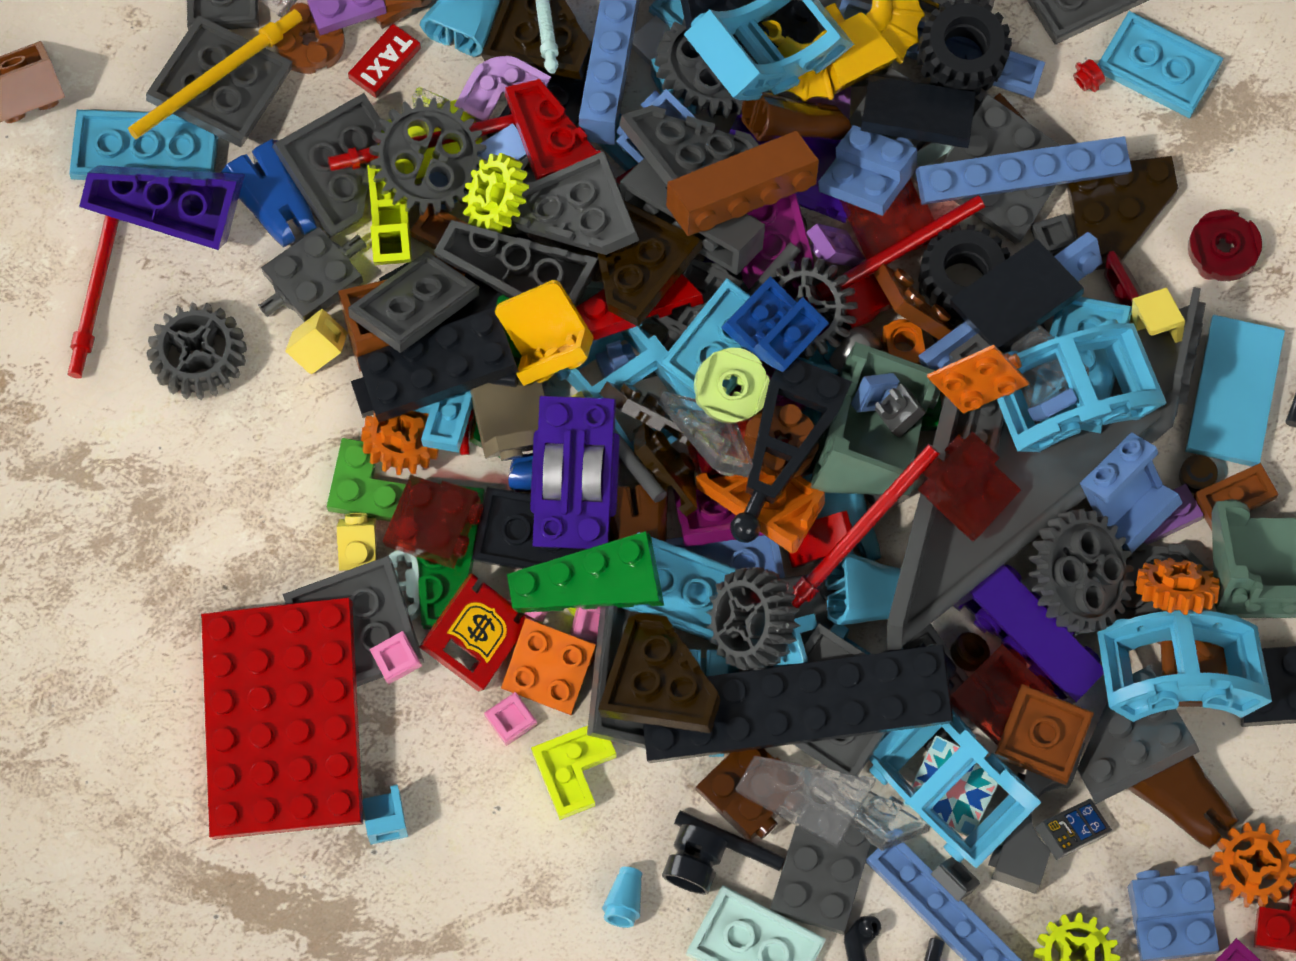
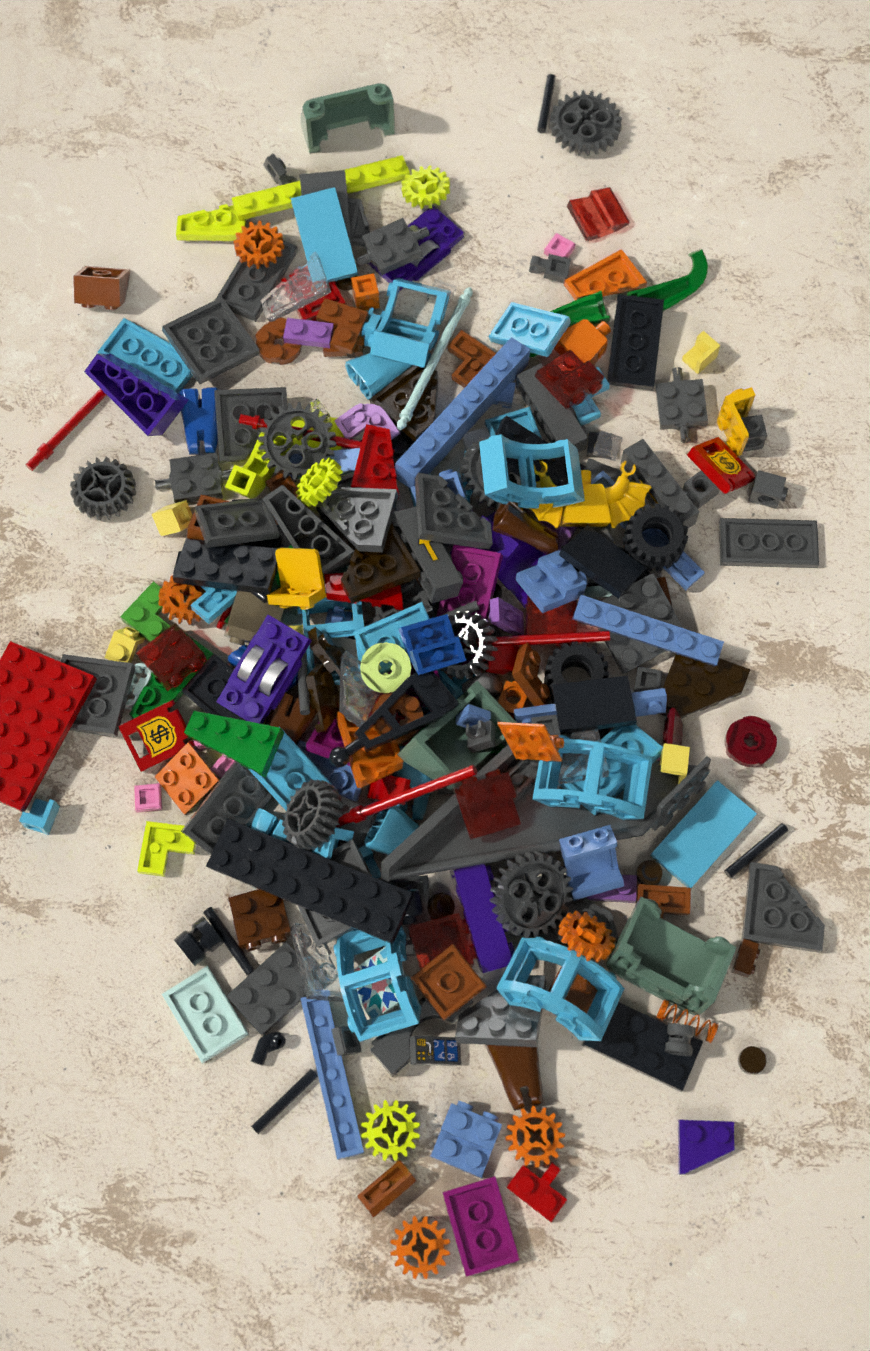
camera: 30 degrees right, 0 degrees up
yellow bar [128,9,303,139] -> none
red tile [348,24,421,98] -> none
bright pink tile [370,631,422,684] -> none
dark brown plate [598,611,721,733] -> none
medium azure cone [602,867,642,928] -> none
dark orange brick [666,131,819,236] -> none
clear wing [736,756,876,848] -> none
medium blue tile [1027,388,1077,422] -> none
red plate [1073,59,1105,92] -> none
medium azure tile [1097,11,1223,119] -> none

